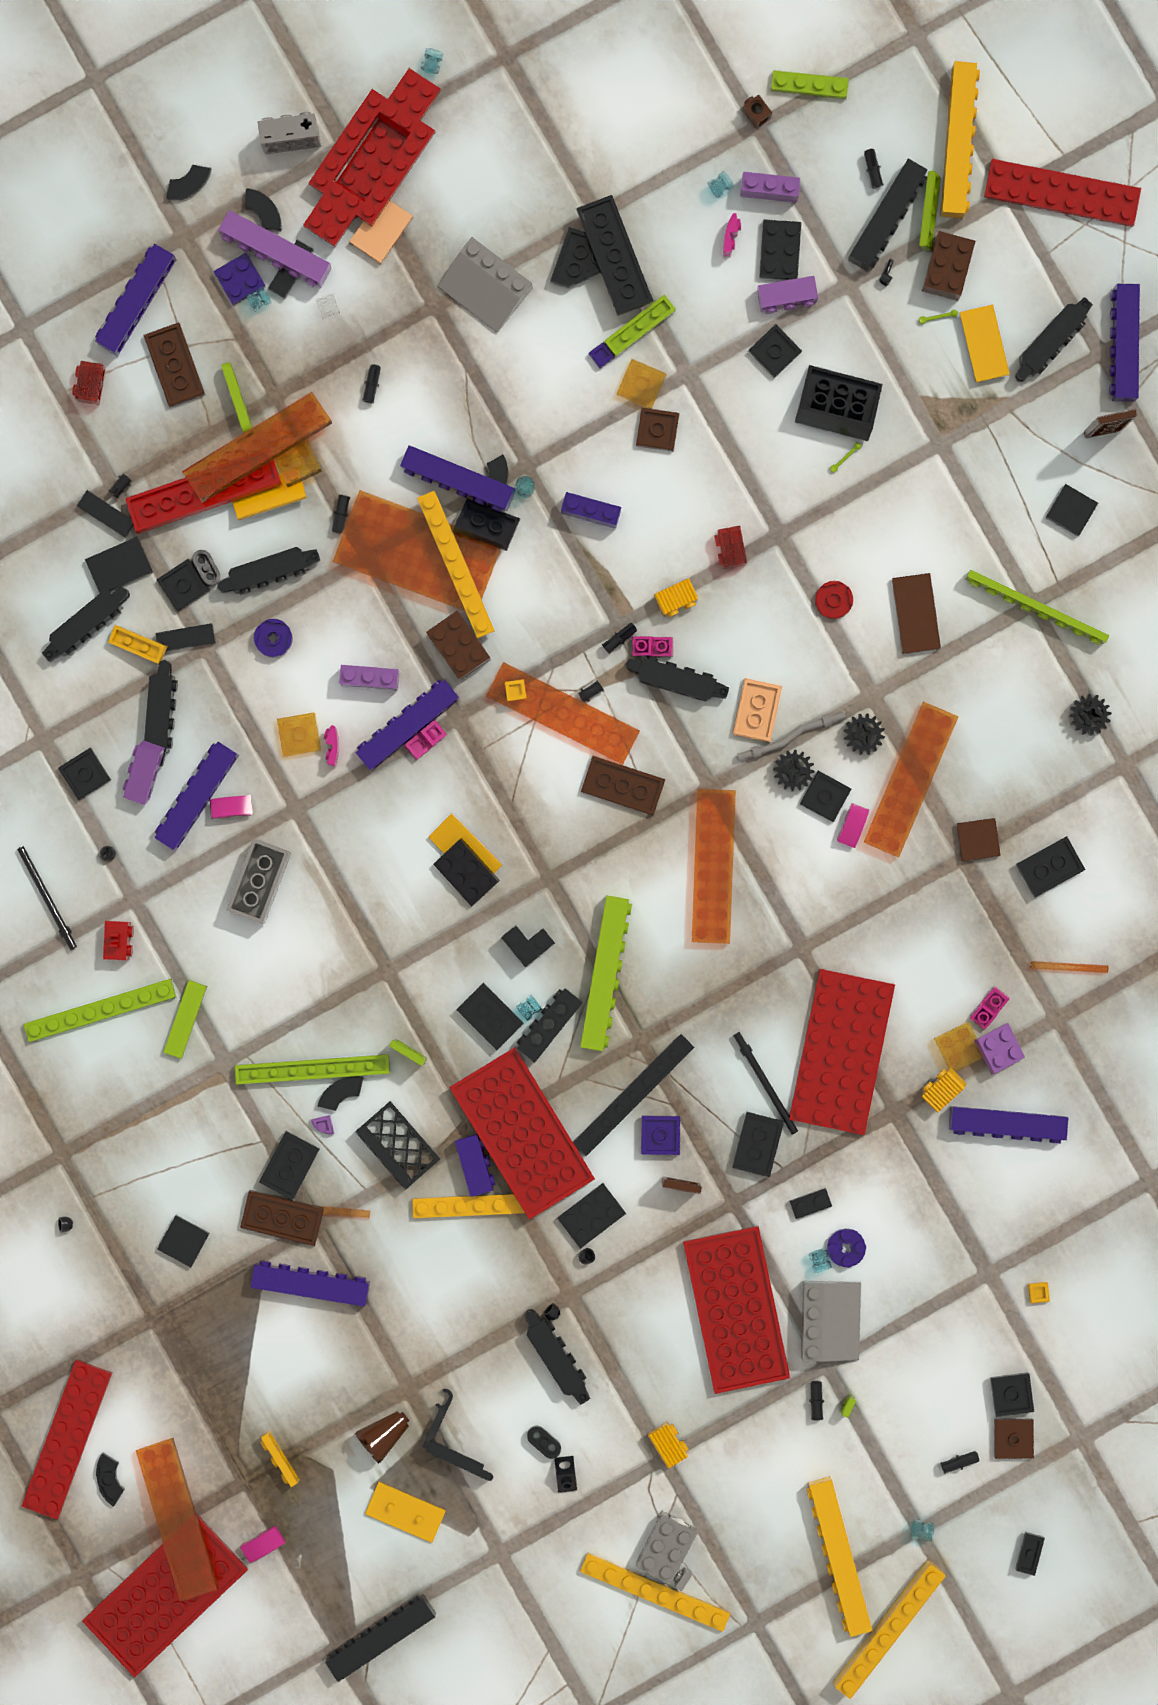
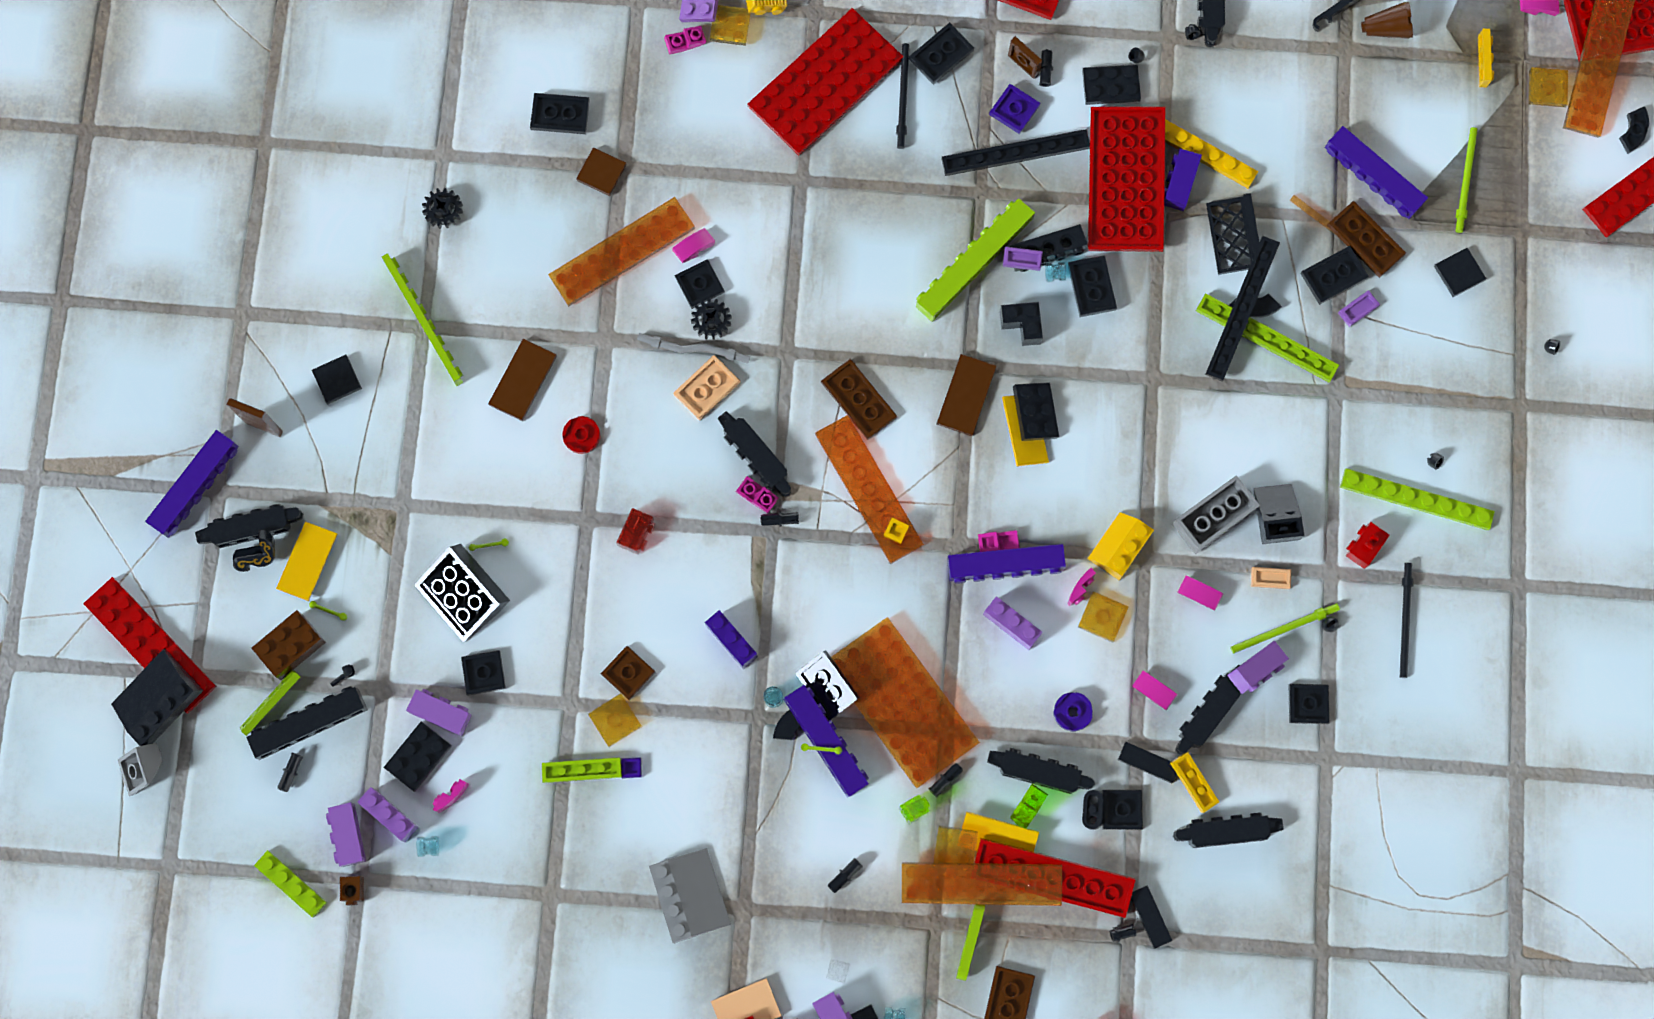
camera: 150 degrees left, 10 degrees down
black tile [85,537,153,593] -> none
dark purple brick [154,742,239,851] -> none
lime tile [163,980,207,1059] -> none
medium lavender tile [311,1115,334,1134] -> none
lime tile [389,1039,427,1066] -> none
yellow plate [417,491,495,639] -> none
reddish brown brick [426,610,491,681] -> none
black plate [550,227,601,288] -> none
black plate [576,195,653,316] -> none
black pin [578,681,604,702] -> none
yellow brick [654,578,699,618] -> none
clear orange plate [691,789,736,944] -> none
black gear [843,713,885,755] -> none
yellow brick [940,61,980,218] -> none
clear orange bar [1030,961,1108,973] -> none
none -> black slope [111,649,204,746]
none -> light grey slope [118,743,162,796]
none -> black animal [233,530,275,572]
none -> medium lavender brick [326,802,366,867]
none -> lime hinge [801,743,842,754]
none -> clear neon green slope [899,795,930,825]
none -> reddish brown tile [936,354,996,436]
none -> medium lavender tile [1003,247,1043,271]
none -> clear neon green slope [1010,784,1048,829]
none -> black axle [1039,49,1053,87]
none -> yellow slope [1087,512,1154,580]
none -> dark pink slope [1132,670,1177,711]
none -> black plate [1205,236,1280,382]
none -> lime bar [1230,603,1340,654]
none -> light nougat tile [1251,567,1291,589]
none -> slope [1253,484,1305,544]
none -> medium lavender tile [1338,290,1380,327]
none -> black hinge [1427,453,1444,470]
none -> lime bar [1455,127,1478,233]
none -> clear yellow plate [1529,67,1568,107]

